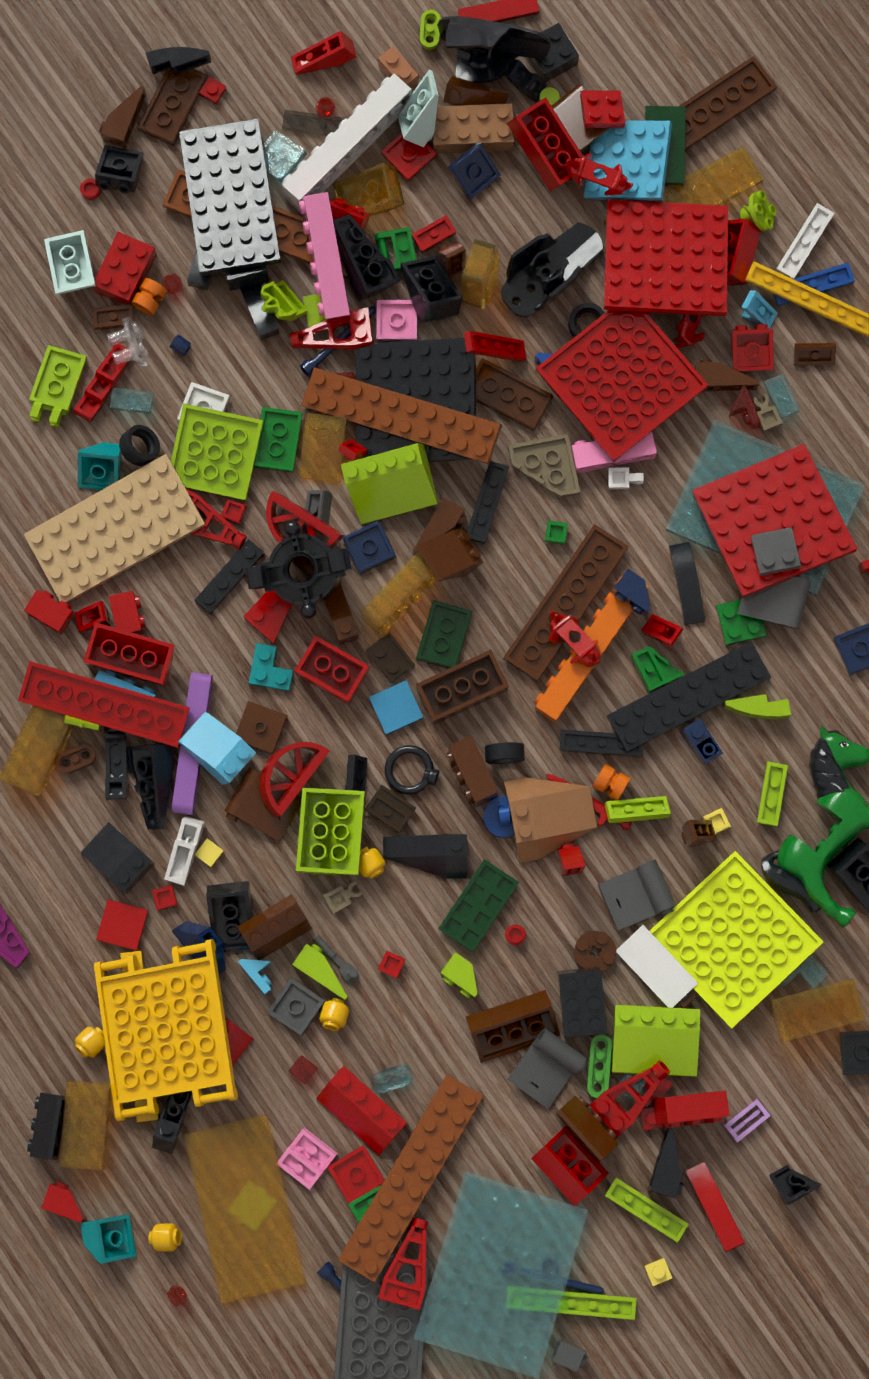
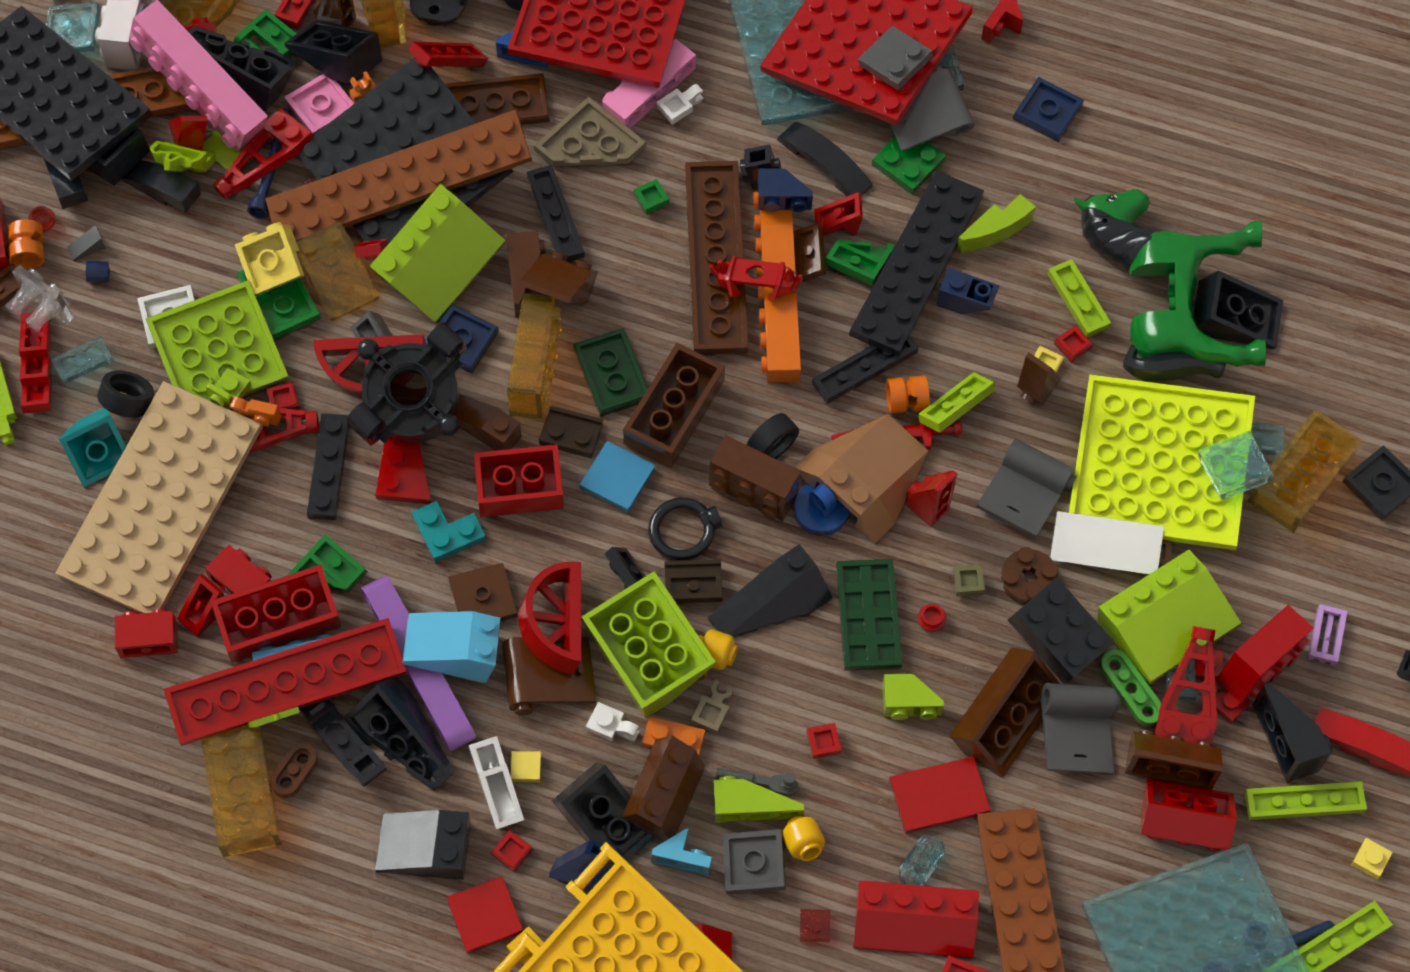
camera: 40 degrees left, 15 degrees down
none -> dark grey piece [67,226,105,261]
none -> red slope [169,116,208,150]
none -> lime bracket [206,368,252,411]
none -> orange plate [230,397,281,426]
none -> light yellow plate [235,222,304,296]
none -> green wing [288,534,368,593]
none -> orange plate [349,71,377,104]
none -> white plate [586,702,639,742]
none -> orange plate [642,716,705,755]
none -> black brick [740,144,782,190]
none -> reddish brown plate [794,223,826,282]
none -> red tile [889,756,991,834]
none -> olive plate [953,564,985,596]
none -> red tile [1054,325,1093,363]
none -> clear light blue plate [1198,431,1274,500]

